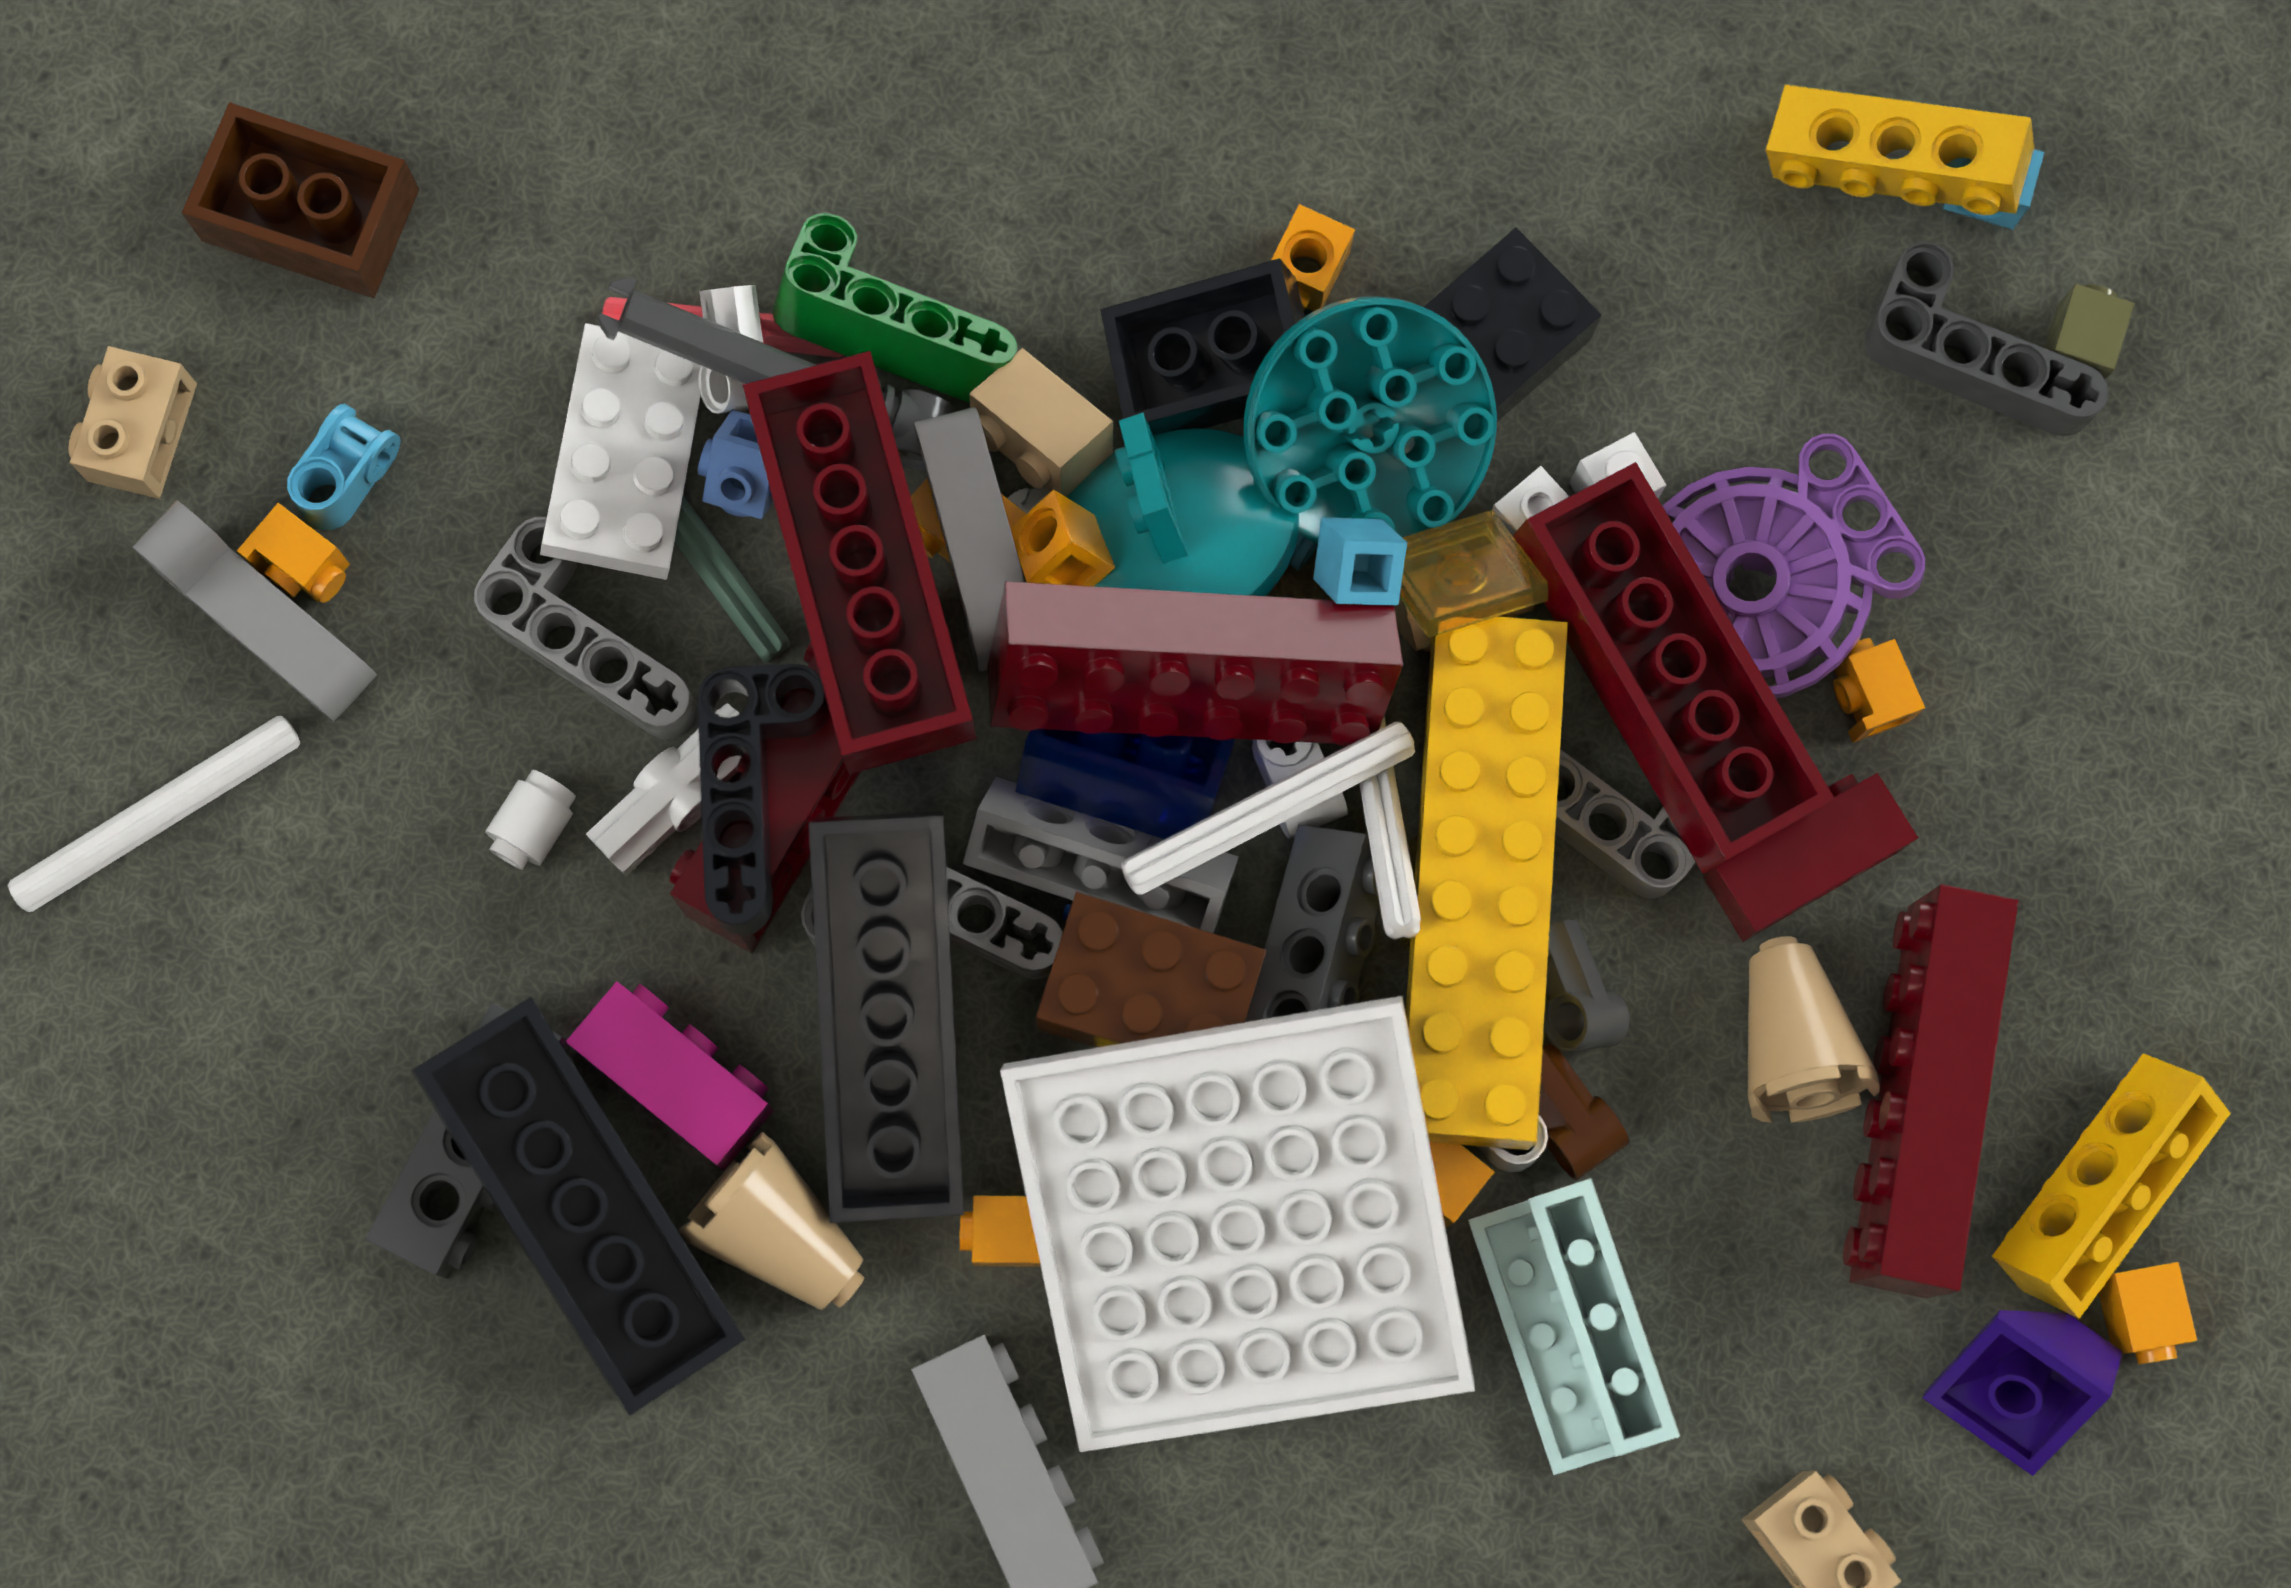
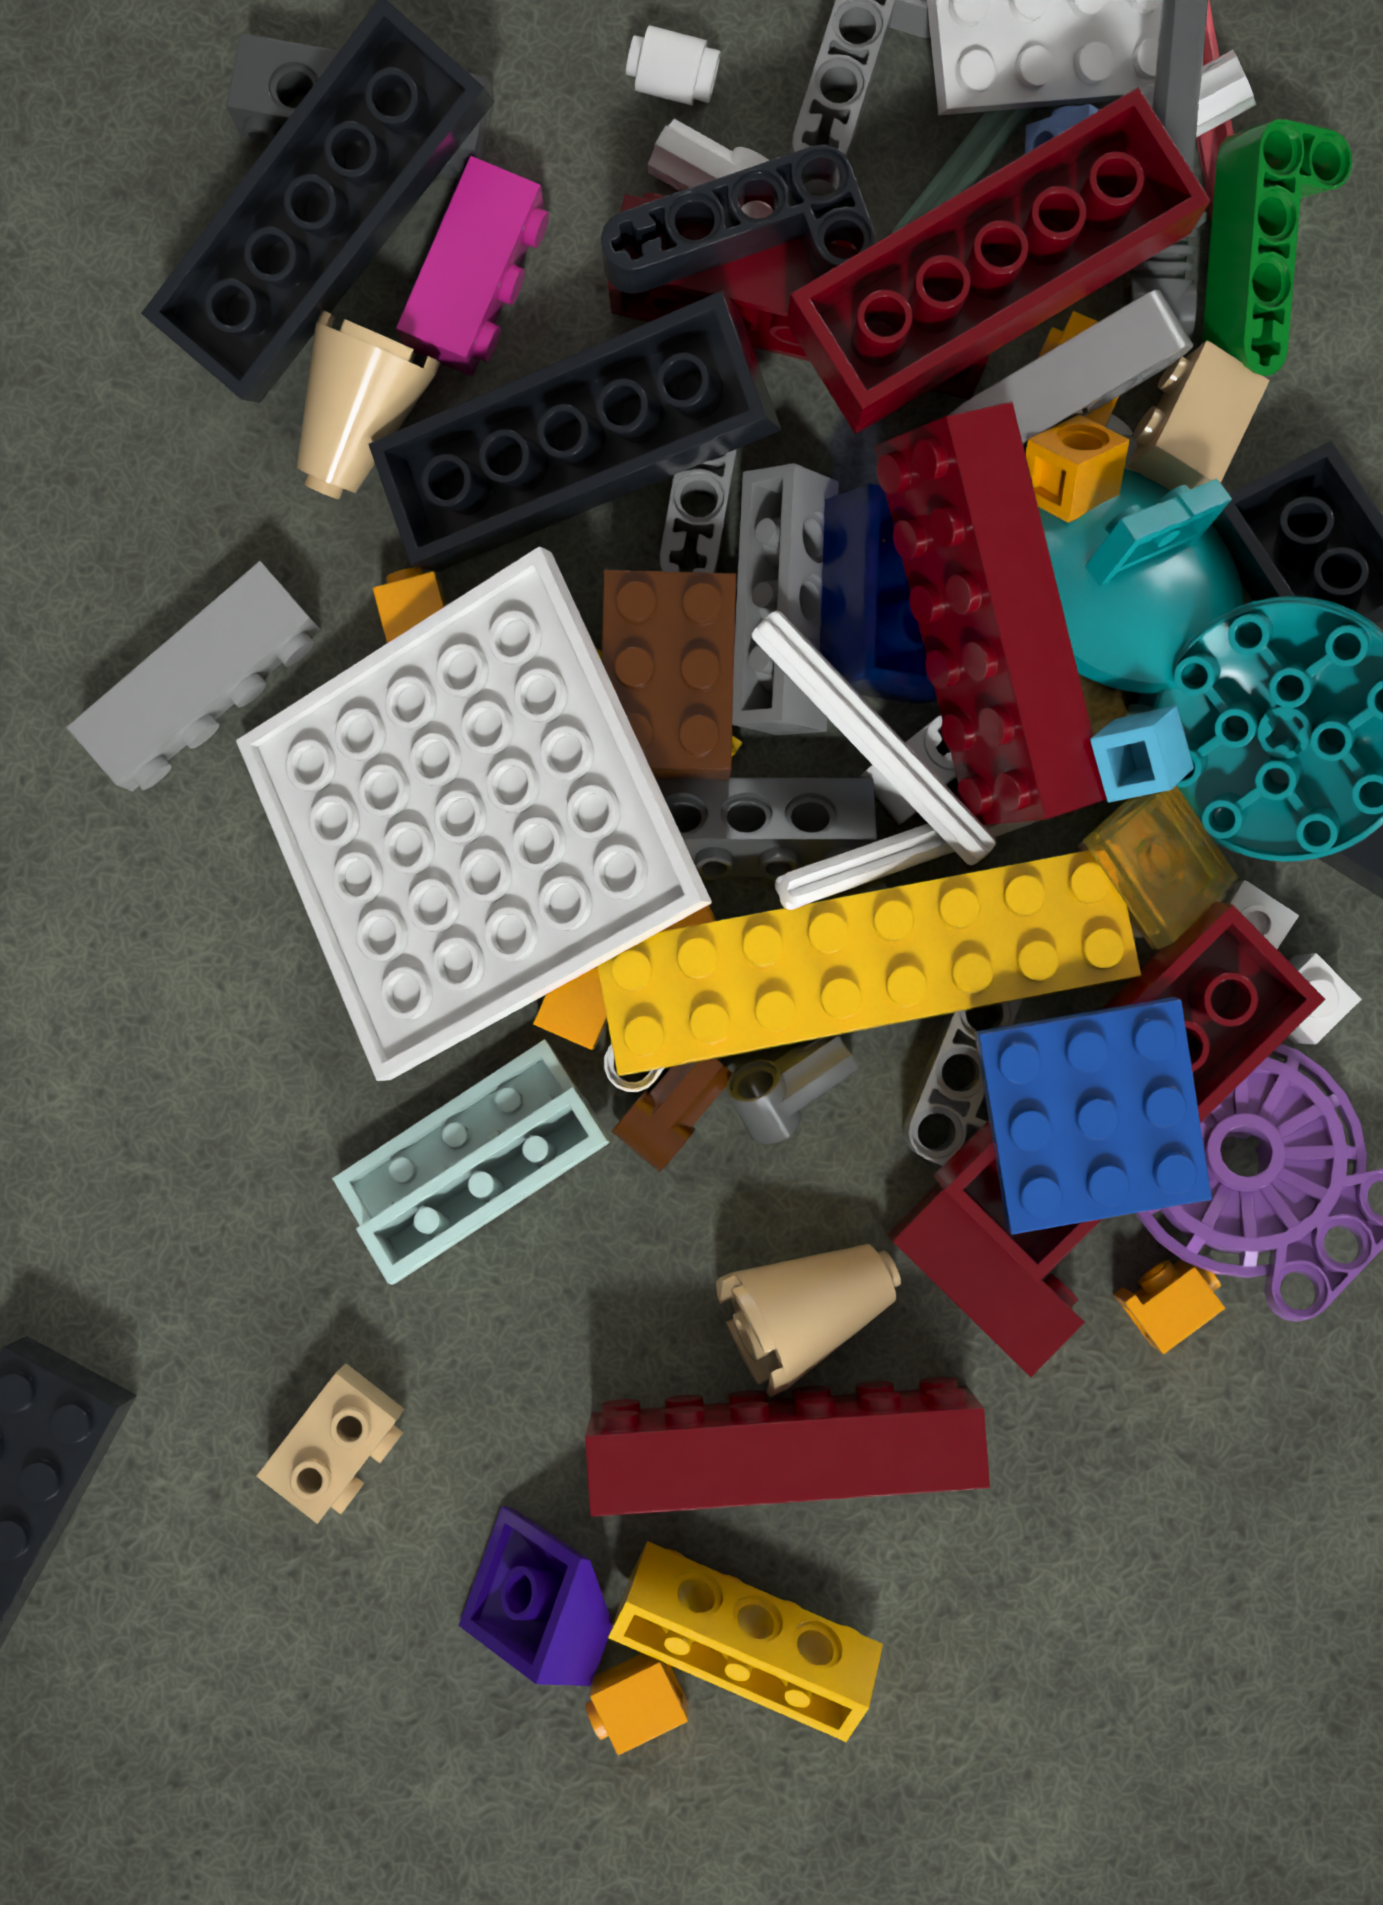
camera: 80 degrees right, 10 degrees up
none -> blue plate [975,997,1212,1235]

